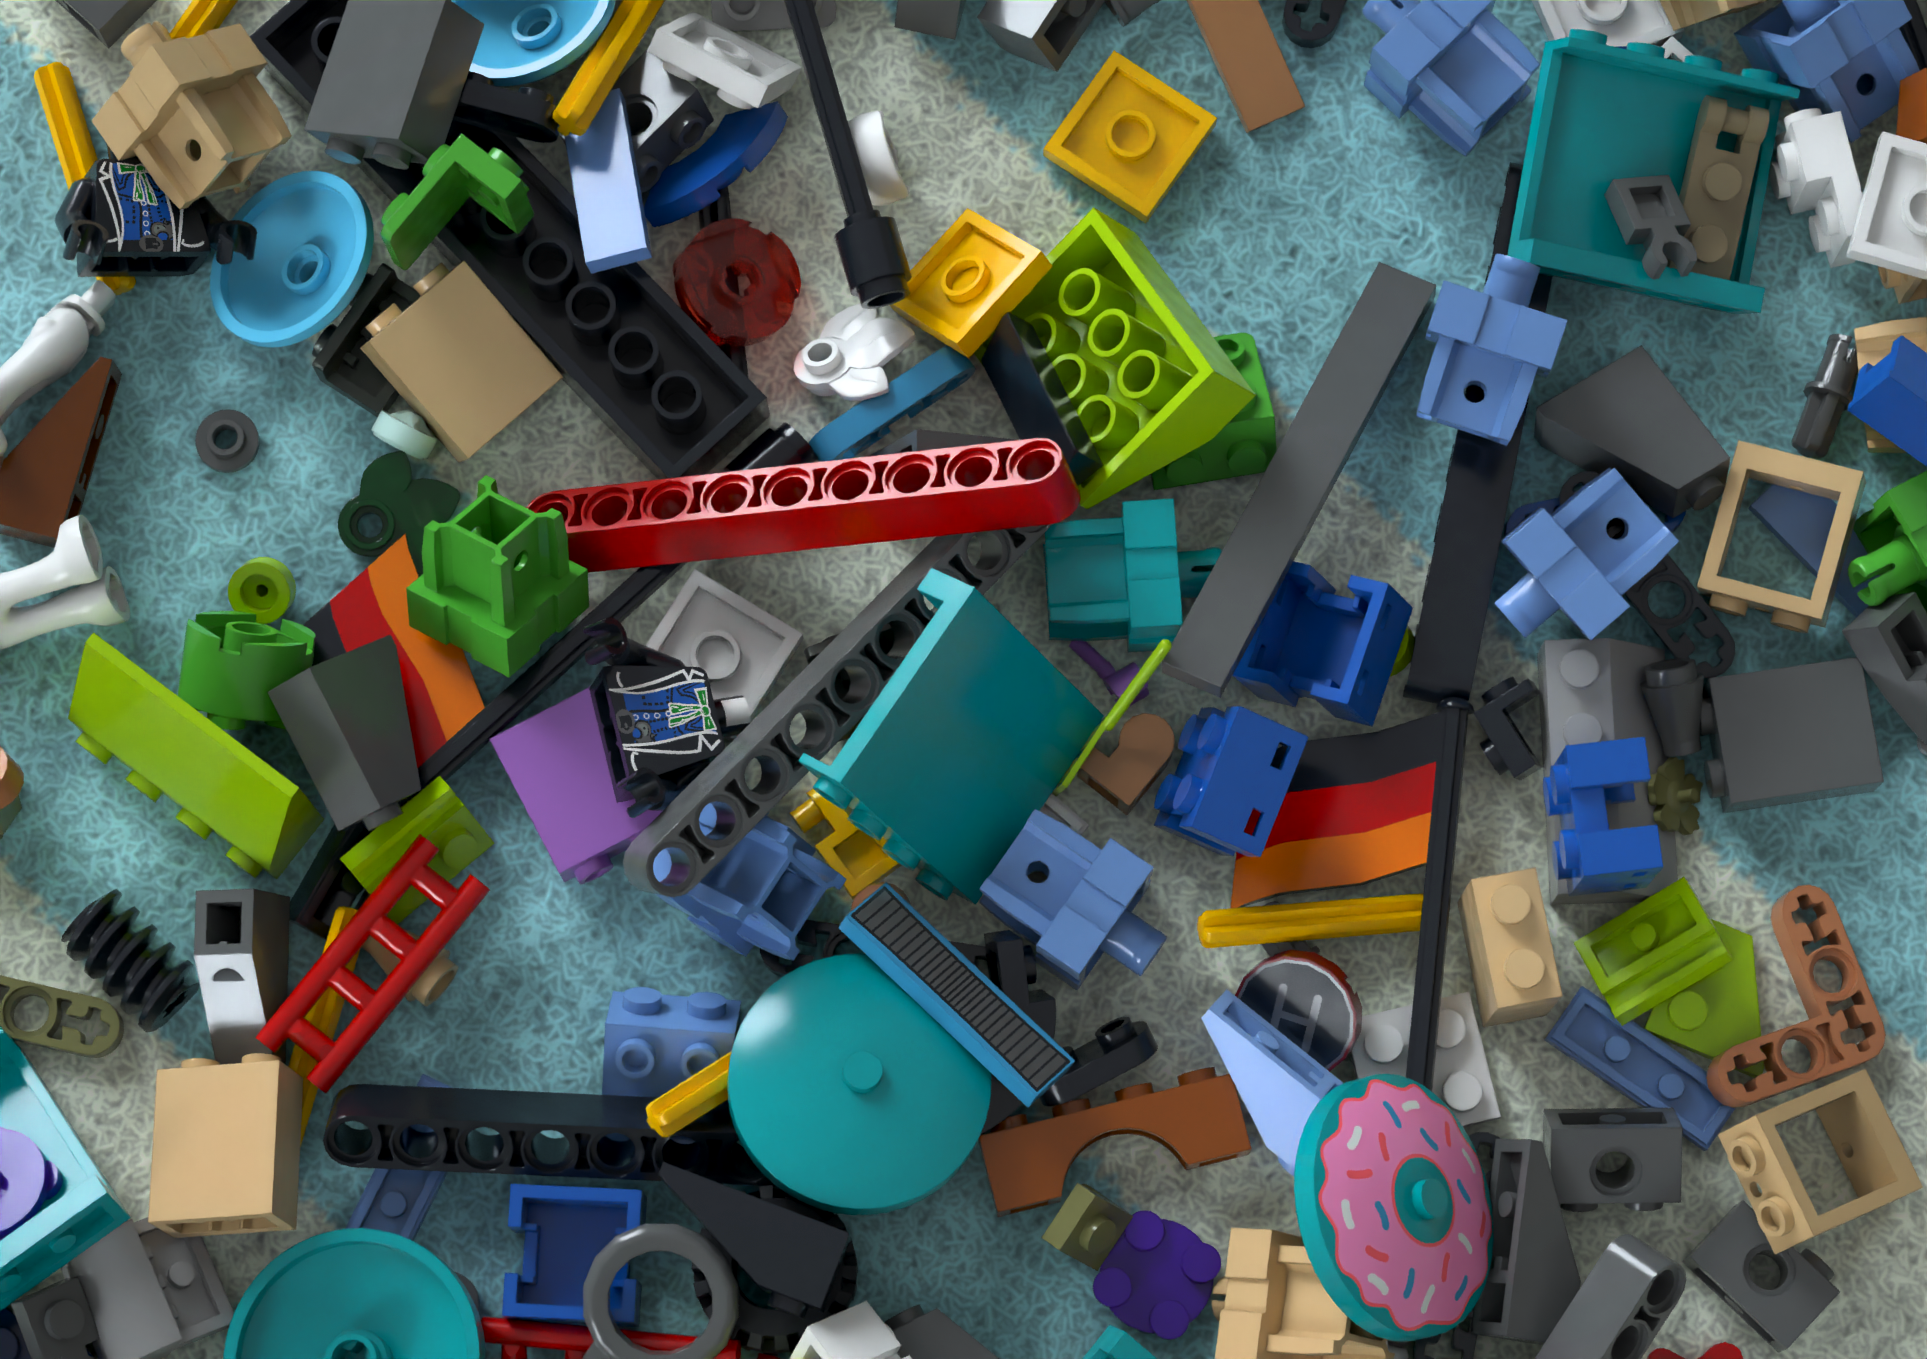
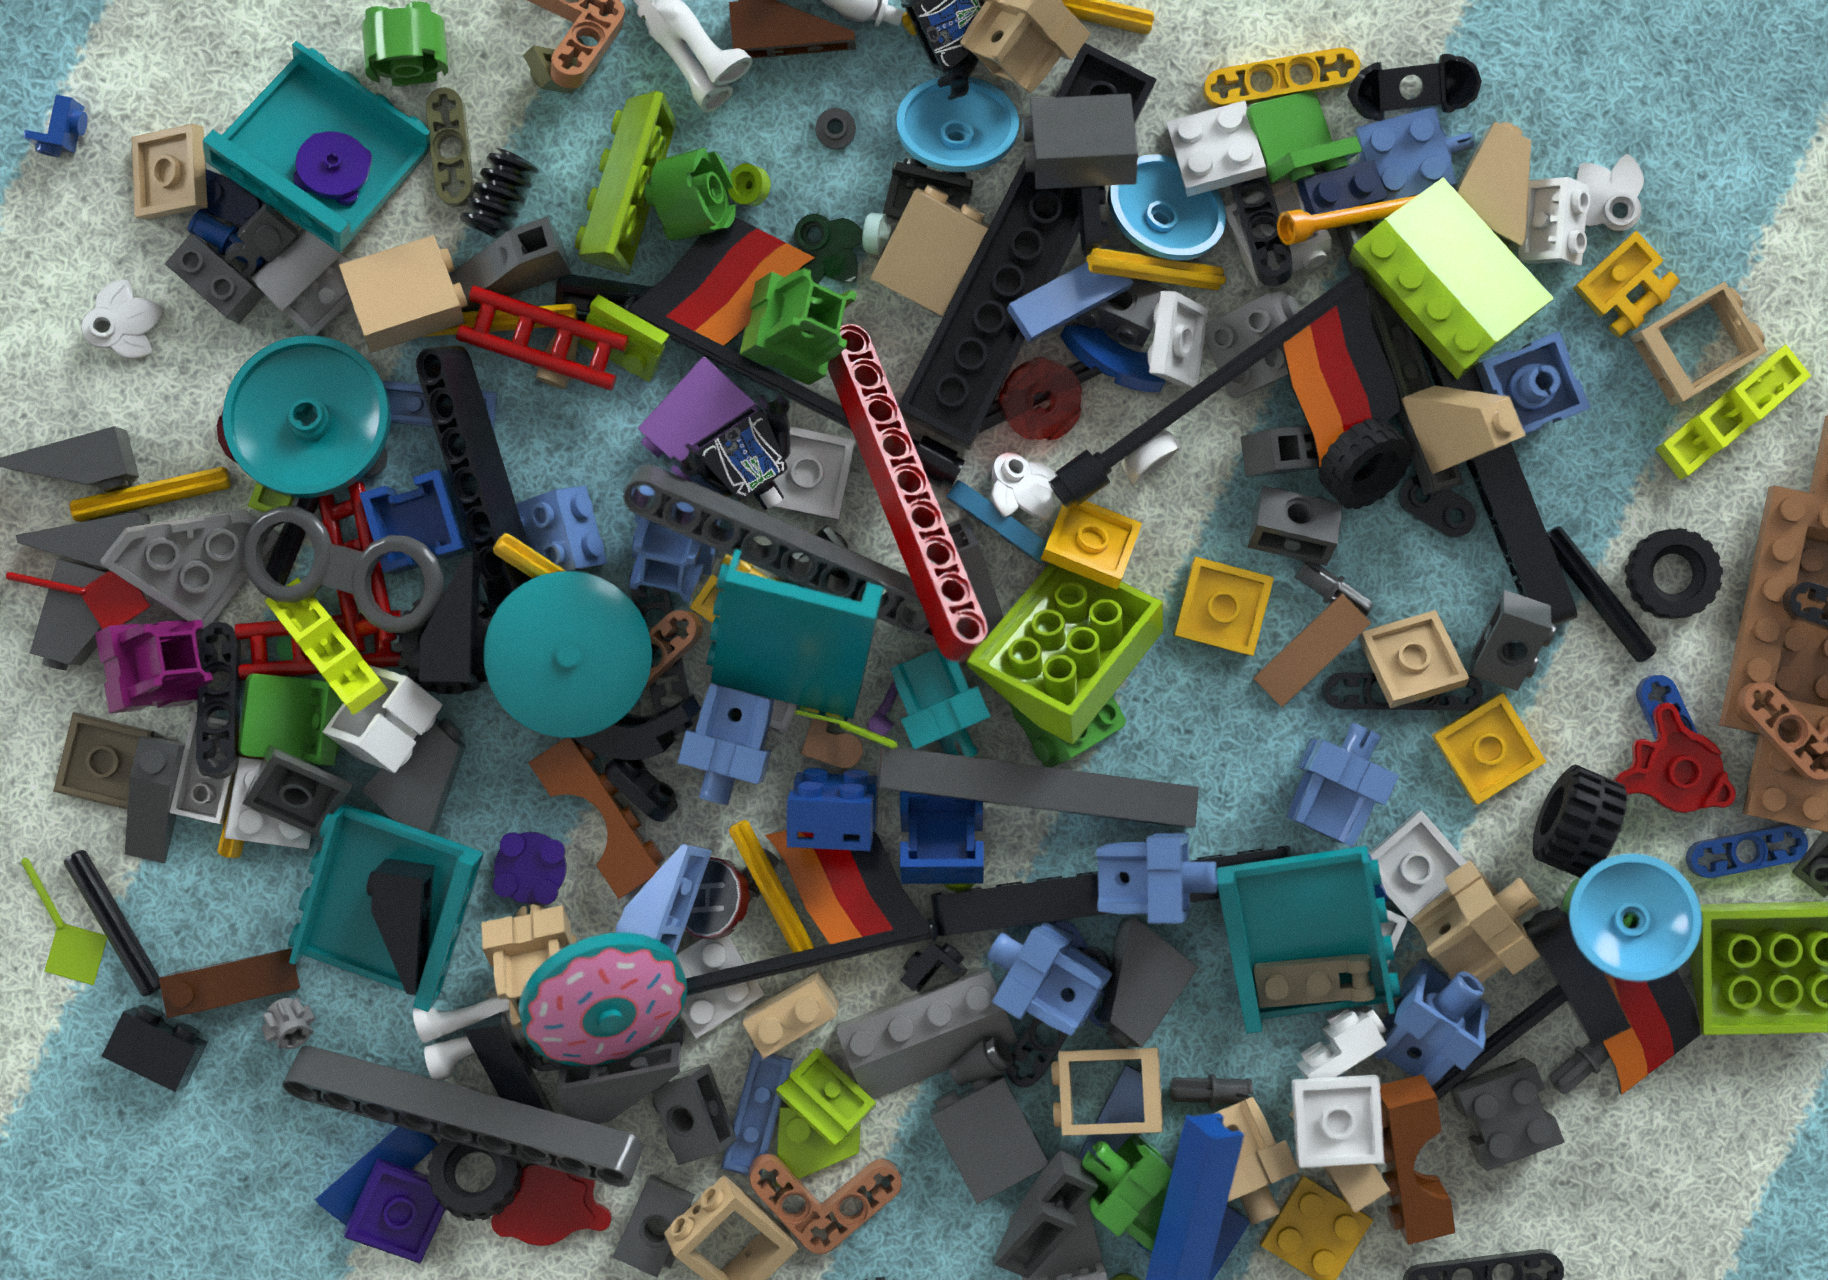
camera: 75 degrees right, 10 degrees up
dark grey slope [268,634,421,831] -> none
bright green bracket [380,133,534,271] -> none
tile [839,882,1075,1107] -> none
black slope [981,312,1103,486] -> none
olive bracket [1042,1183,1133,1271] -> none
blue piece [1543,737,1663,896] -> none
dark grey plate [1604,175,1697,279] -> none
olive plant [1647,757,1703,835] -> none

